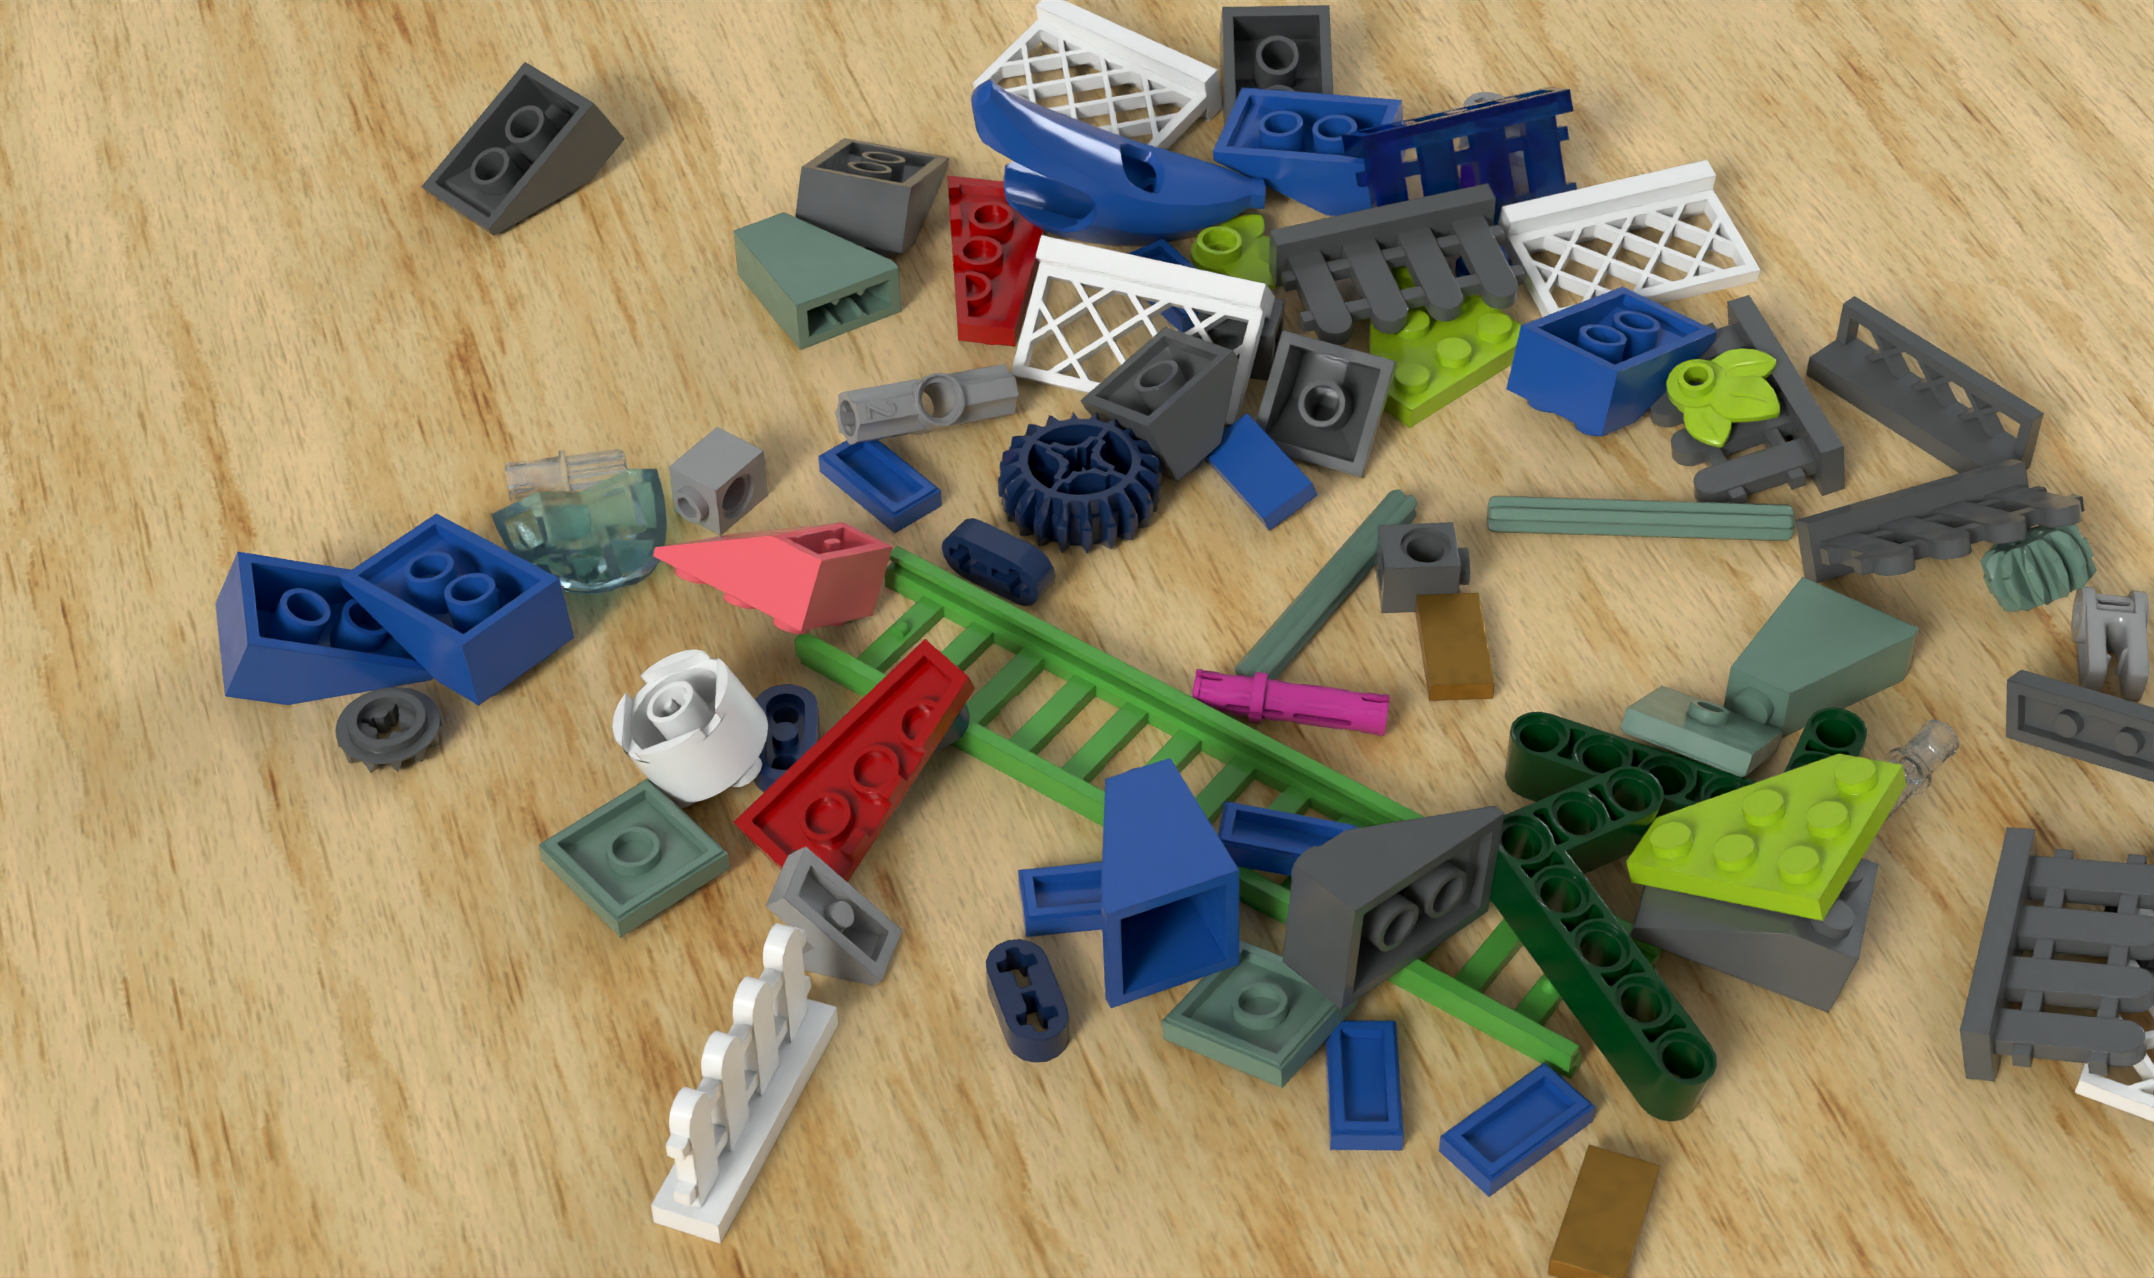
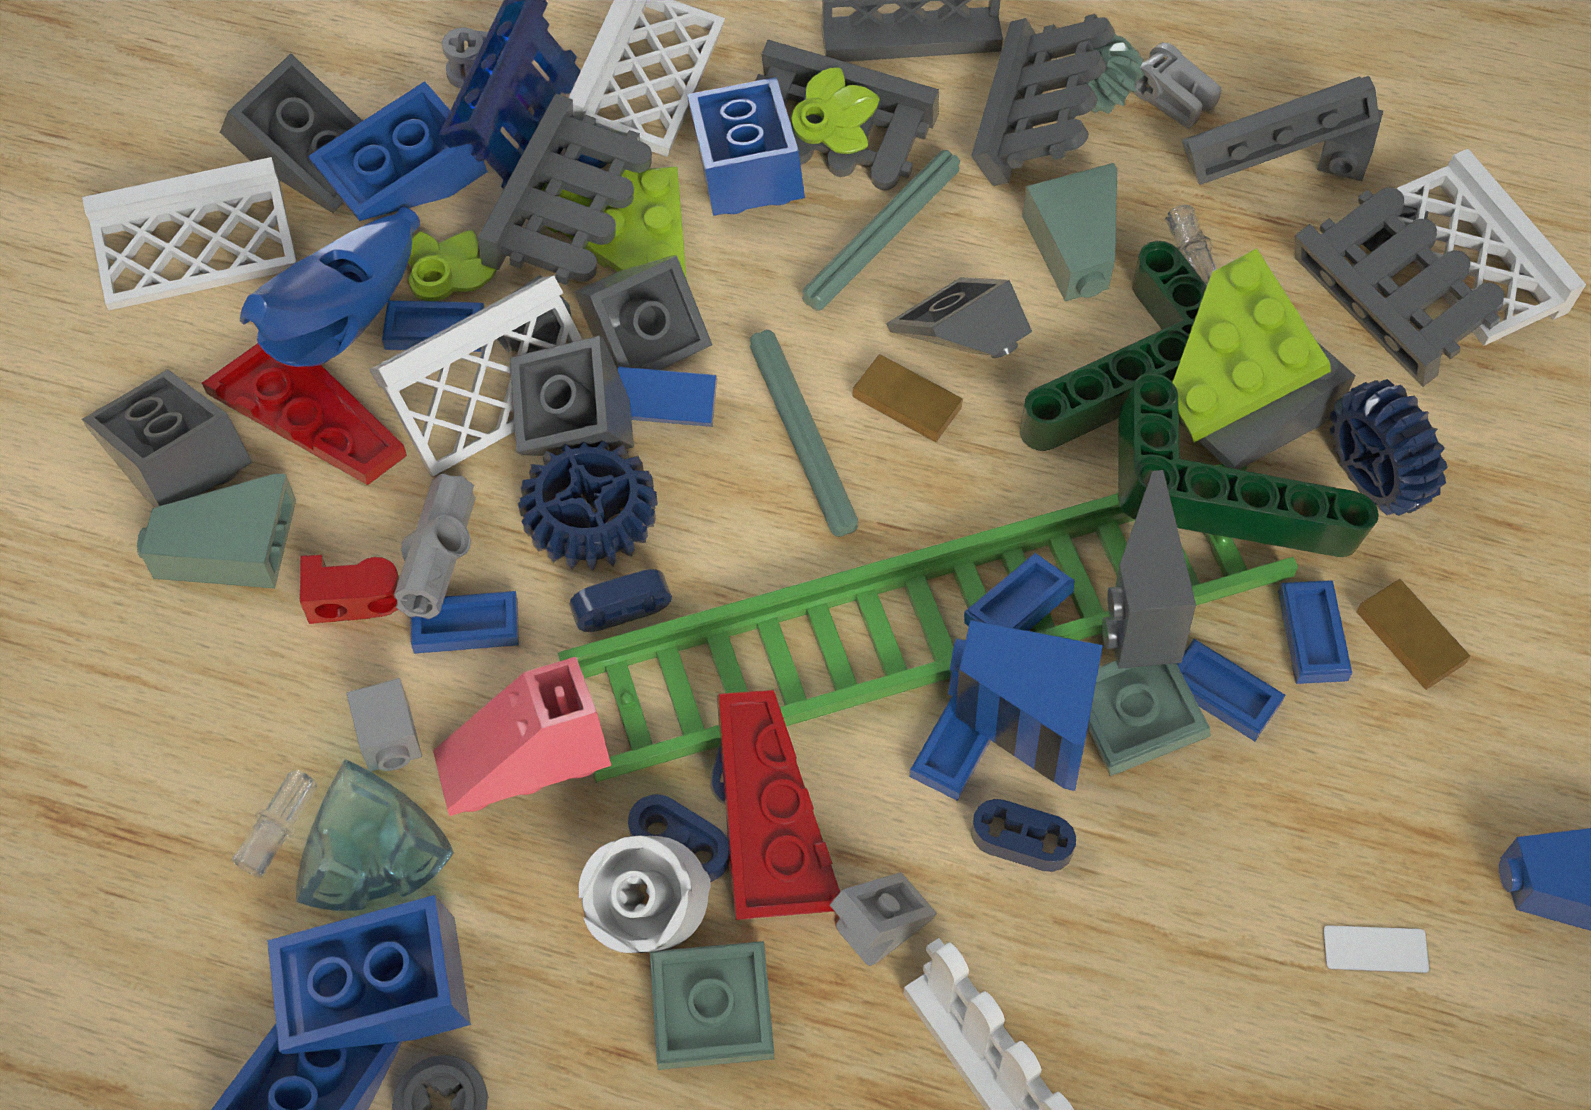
camera: 55 degrees left, 15 degrees up
dark pink pin [1192,668,1390,736] -> none
dark grey brick [1375,522,1470,613] -> none
sand green plate [1620,685,1784,777] -> none
none -> red leg [300,554,399,624]
none -> dark grey slope [886,277,1032,358]
none -> dark blue gear [1329,379,1448,516]

